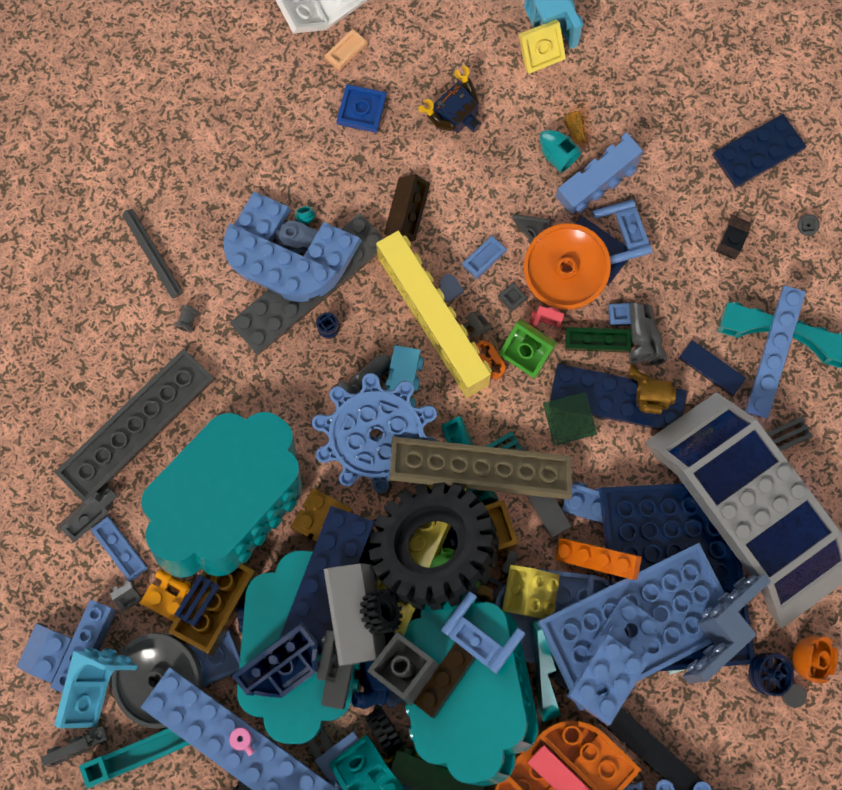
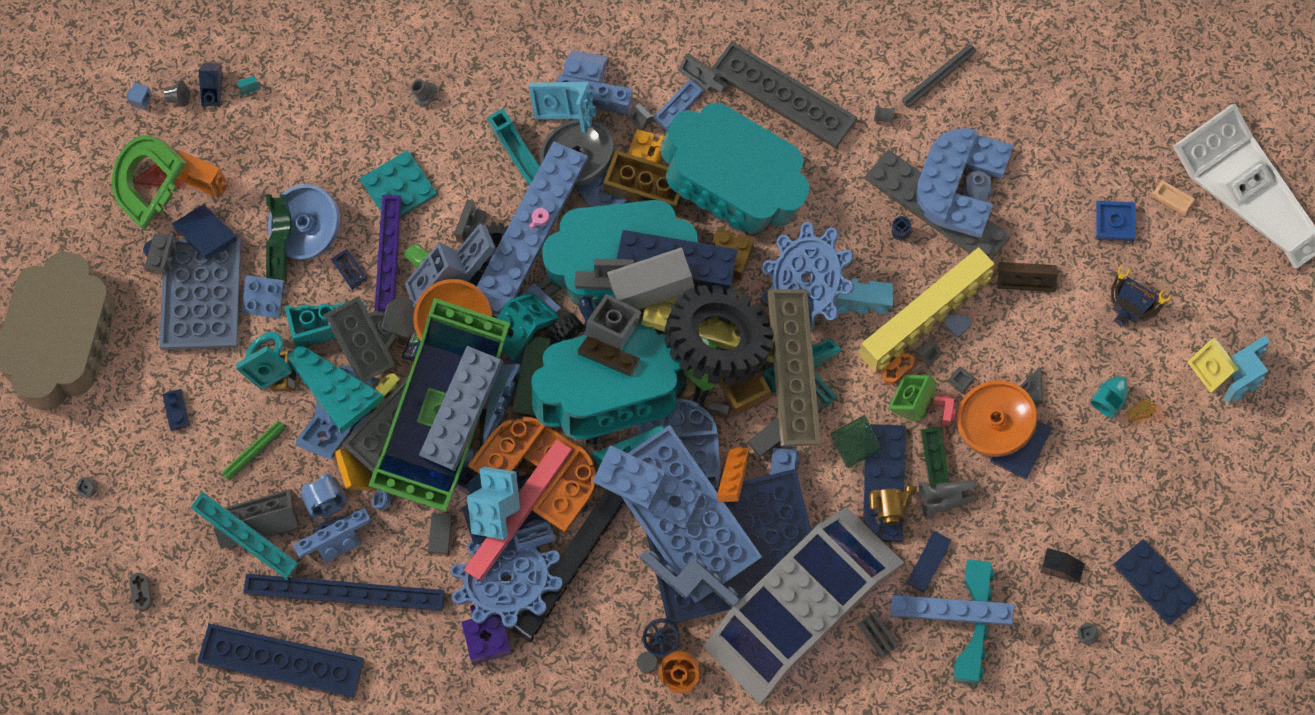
camera: 85 degrees right, 5 degrees down
dark grey hinge [40,726,109,767] -> none
dark blue tile [174,574,220,627] -> none
dark blue wedge [232,623,318,698] -> none
teal plate [295,206,316,224] -> none
dark grey piece [331,354,391,394] -> none
black tyre [360,589,403,635] -> none
medium blue plate [441,591,526,674] -> none
medium blue tile [462,236,507,279] -> none
light yellow bracket [502,565,560,619] -> none
medium blue wedge [556,132,643,215] -> none
medium blue plate [592,199,652,264] -> none
medium blue tile [608,303,631,326] -> none

